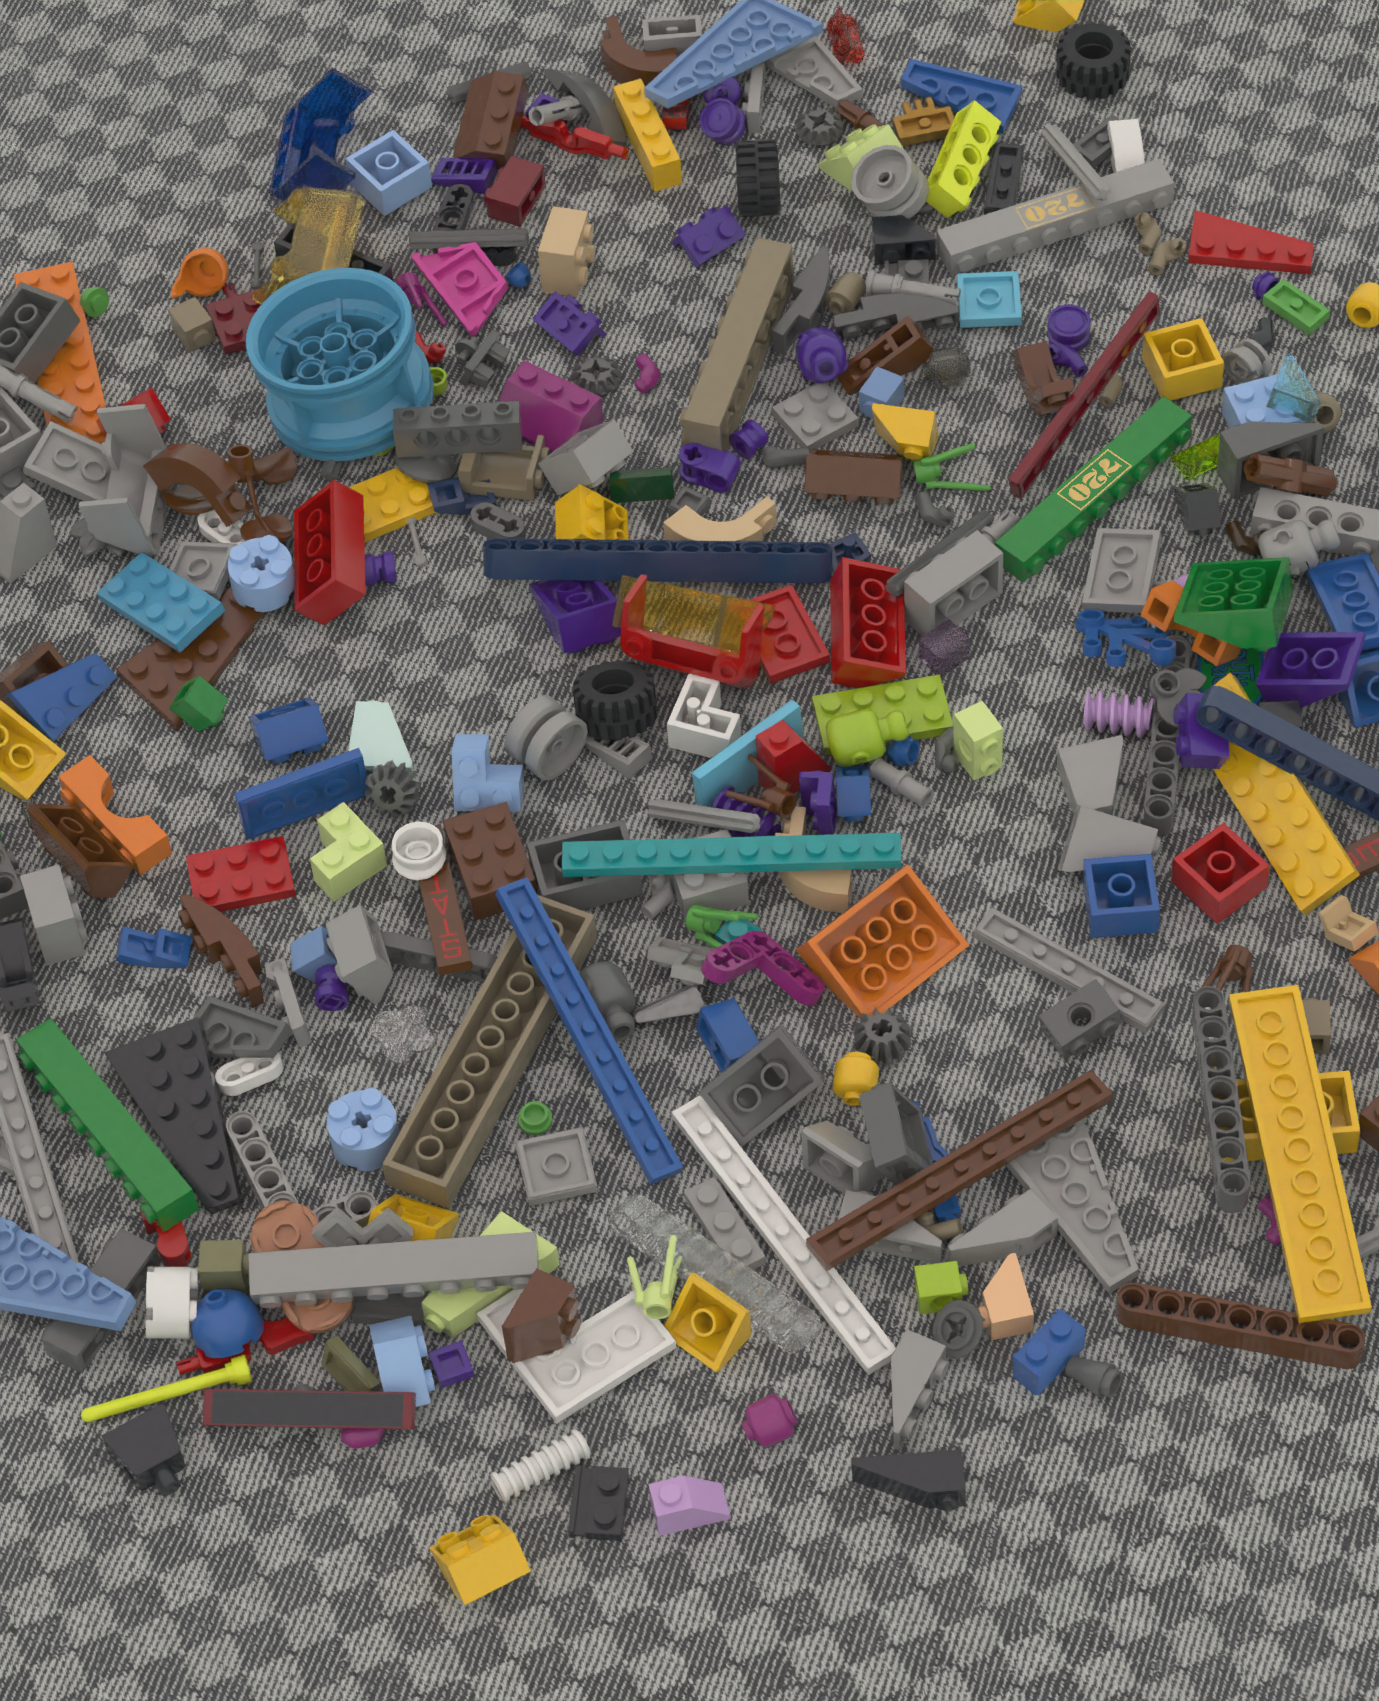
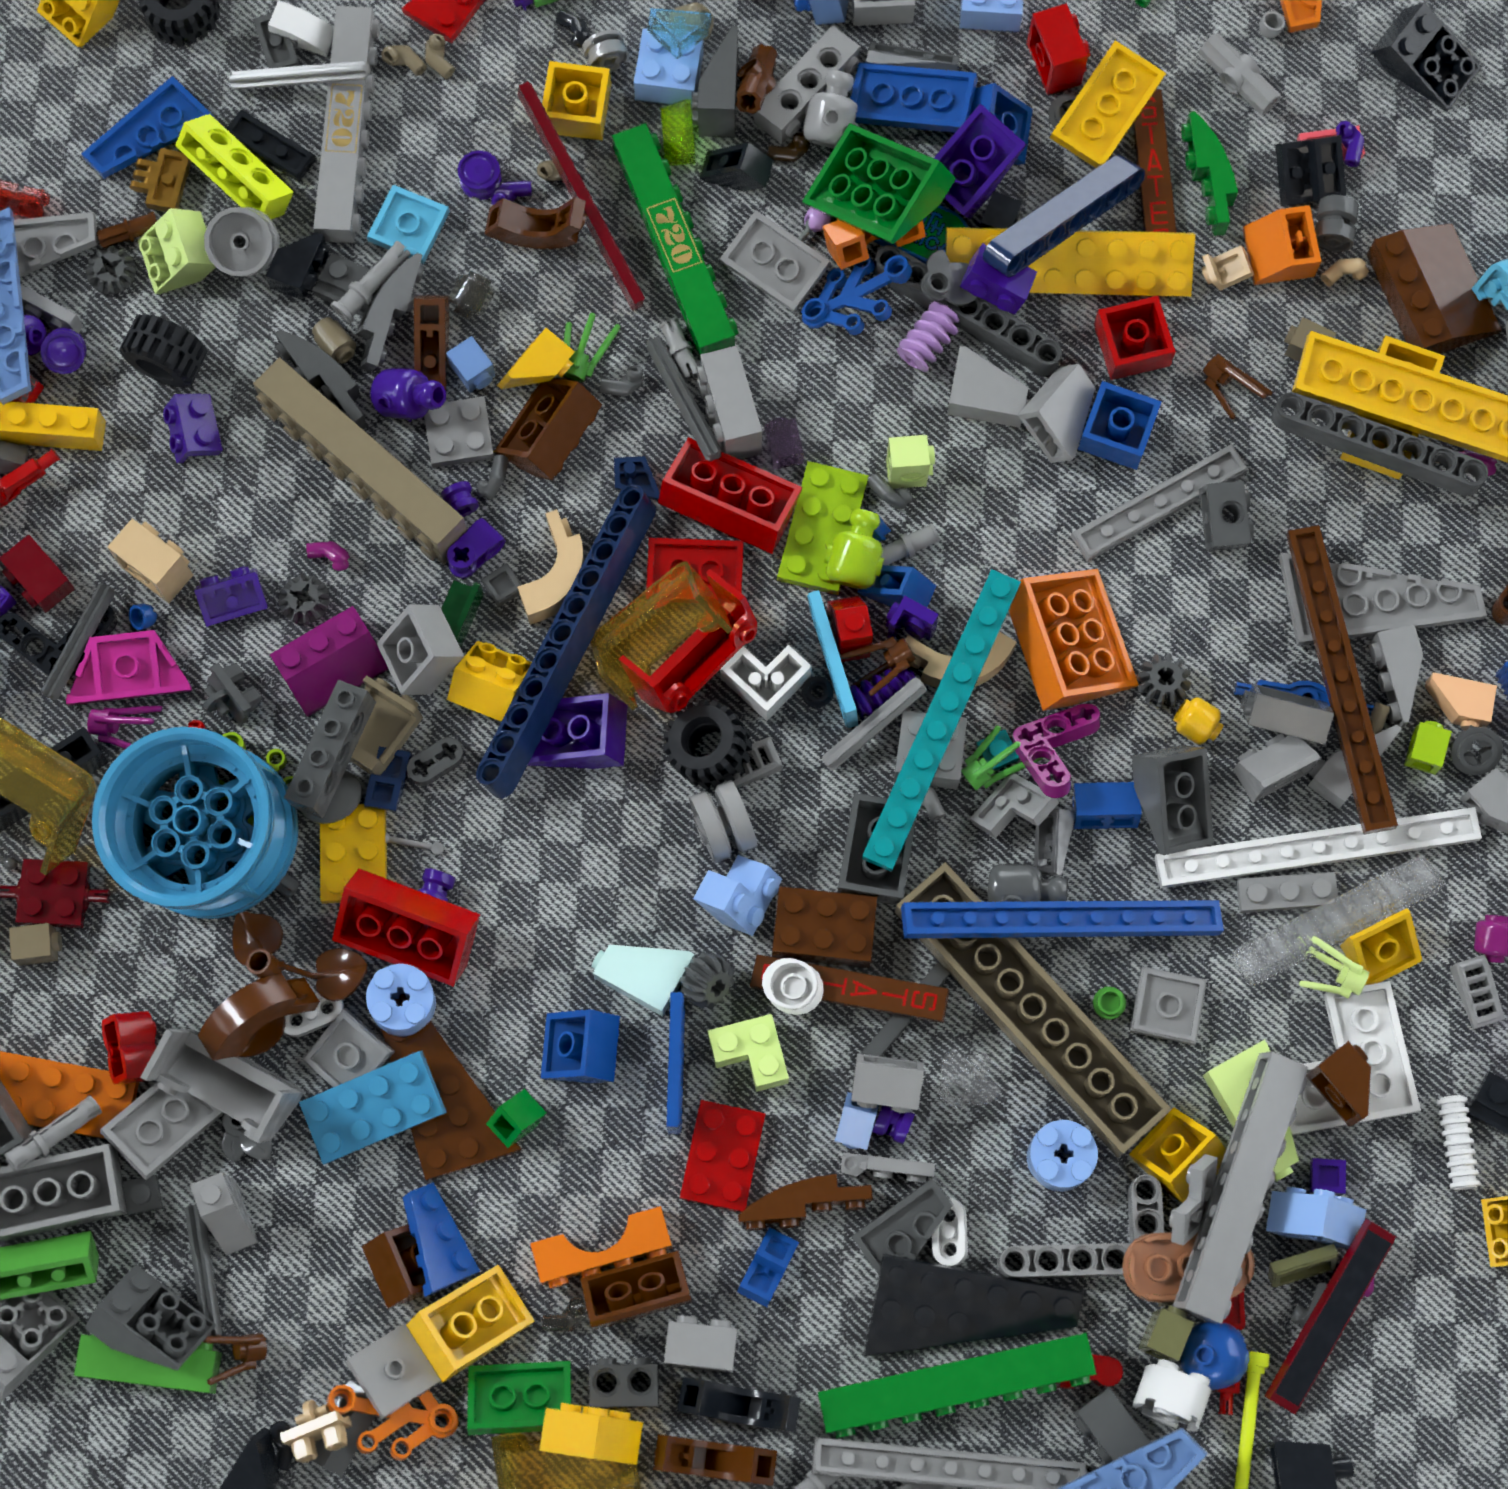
camera: 70 degrees left, 20 degrees up
none -> light grey slope [1450,954,1505,1030]

